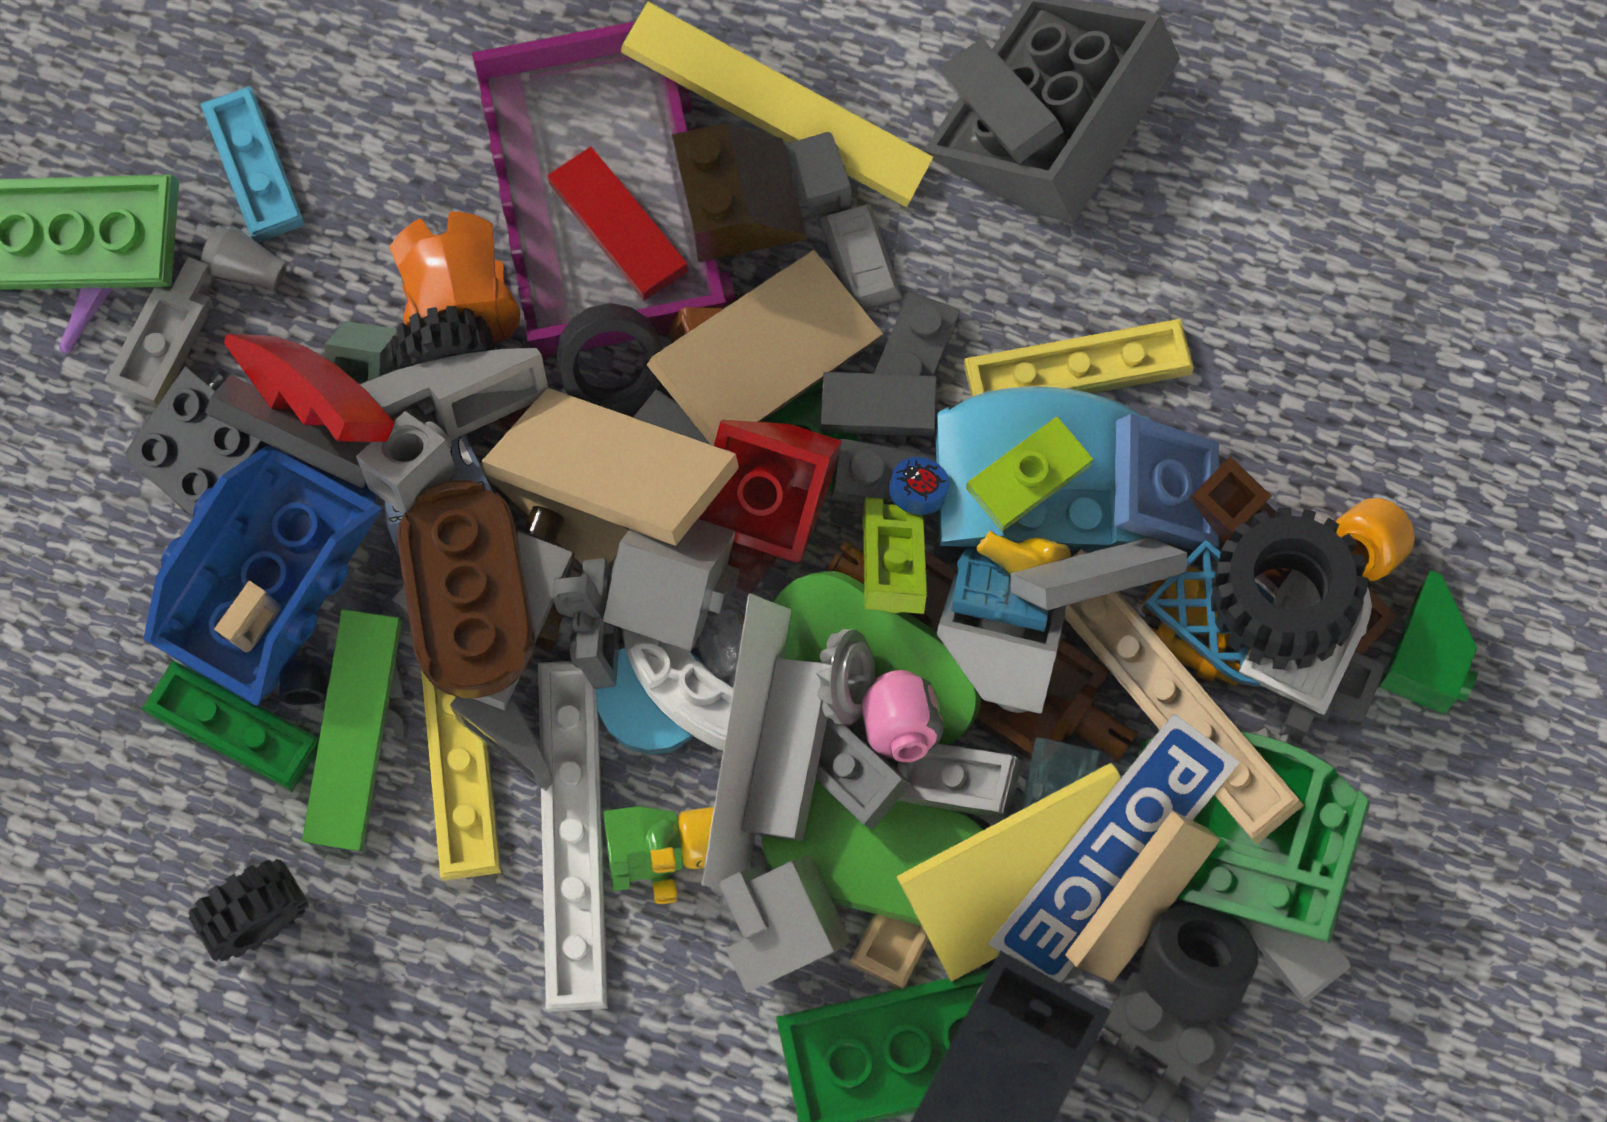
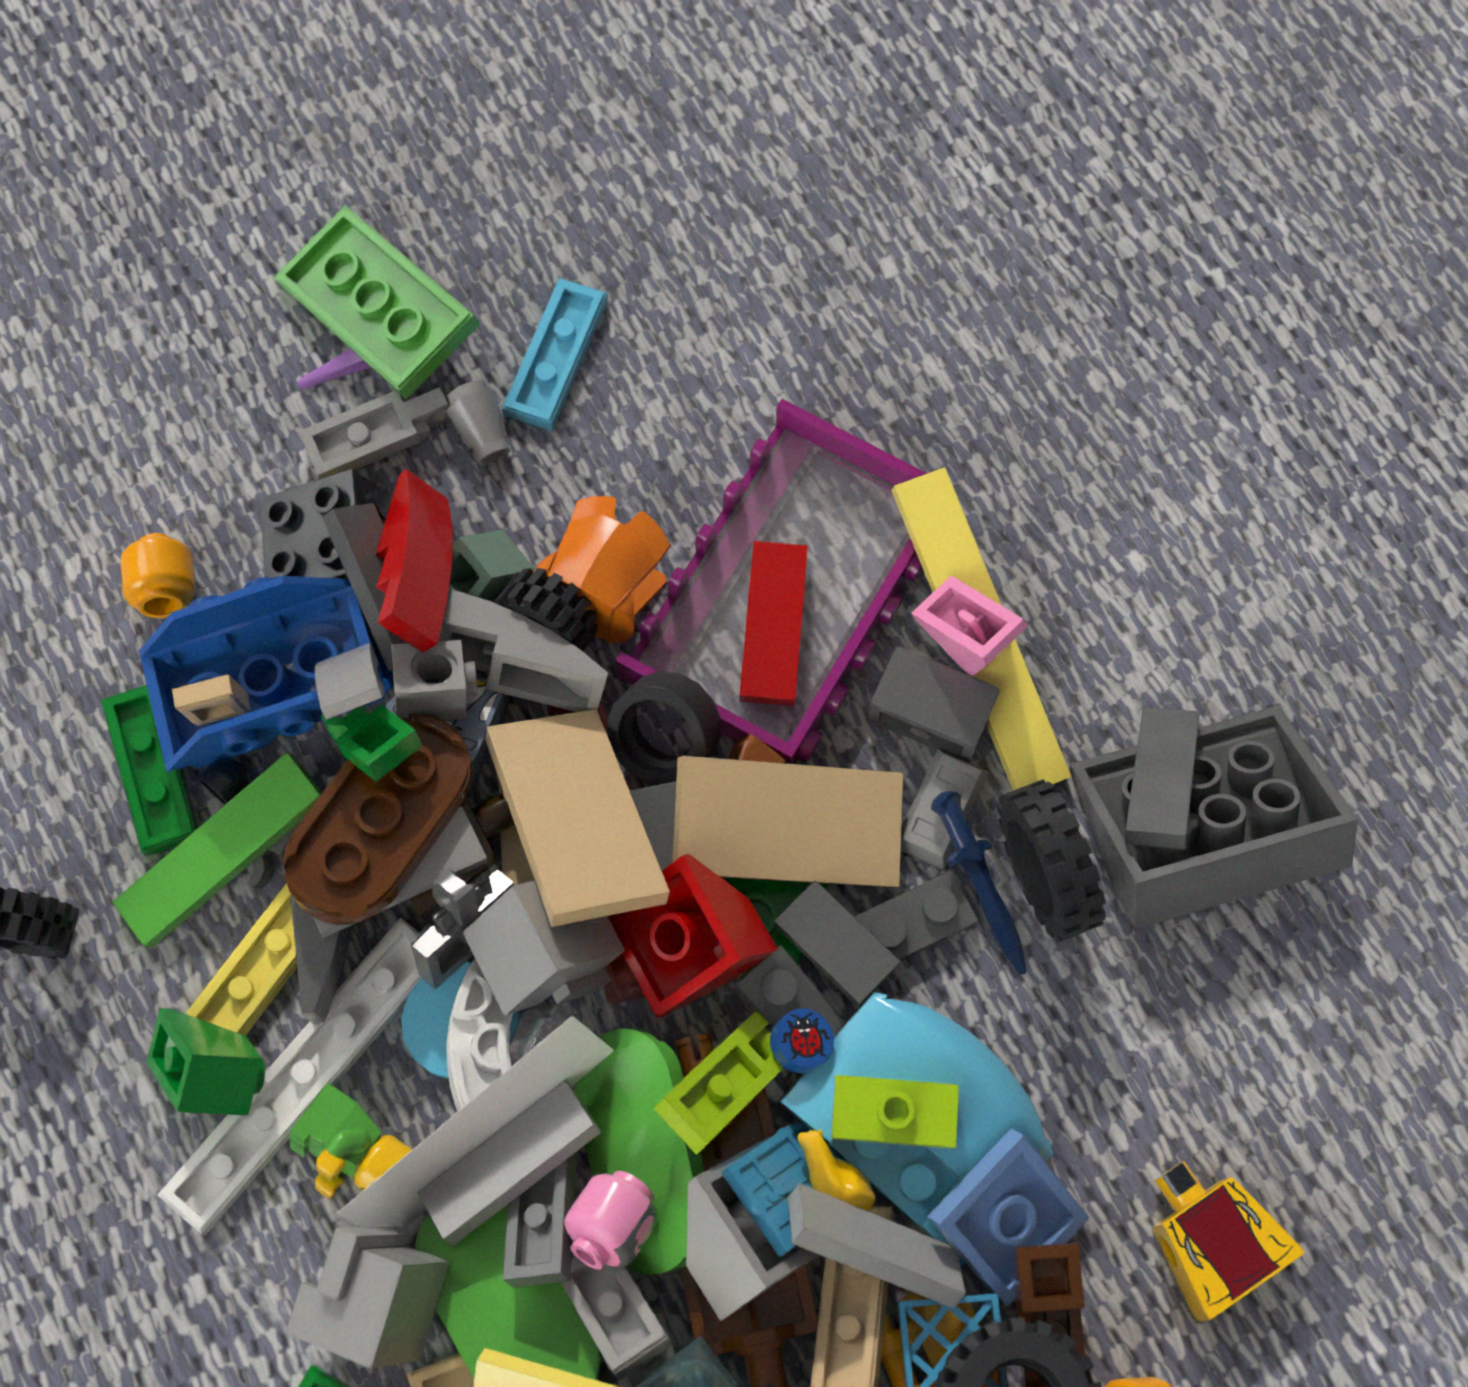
camera: 40 degrees right, 0 degrees up
dark brown slope [671,123,807,263] -> none
light grey gear [816,629,875,725] -> none
light yellow tile [964,319,1194,397] -> none
none -> light orange head [120,533,196,618]
none -> green slope [146,1008,265,1116]
none -> light grey slope [315,643,385,720]
none -> green plate [321,704,423,782]
none -> bright pink slope [912,576,1028,676]
none -> dark blue sword [931,791,1026,974]
none -> black tyre [997,779,1106,942]
none -> torso [1152,1161,1305,1322]

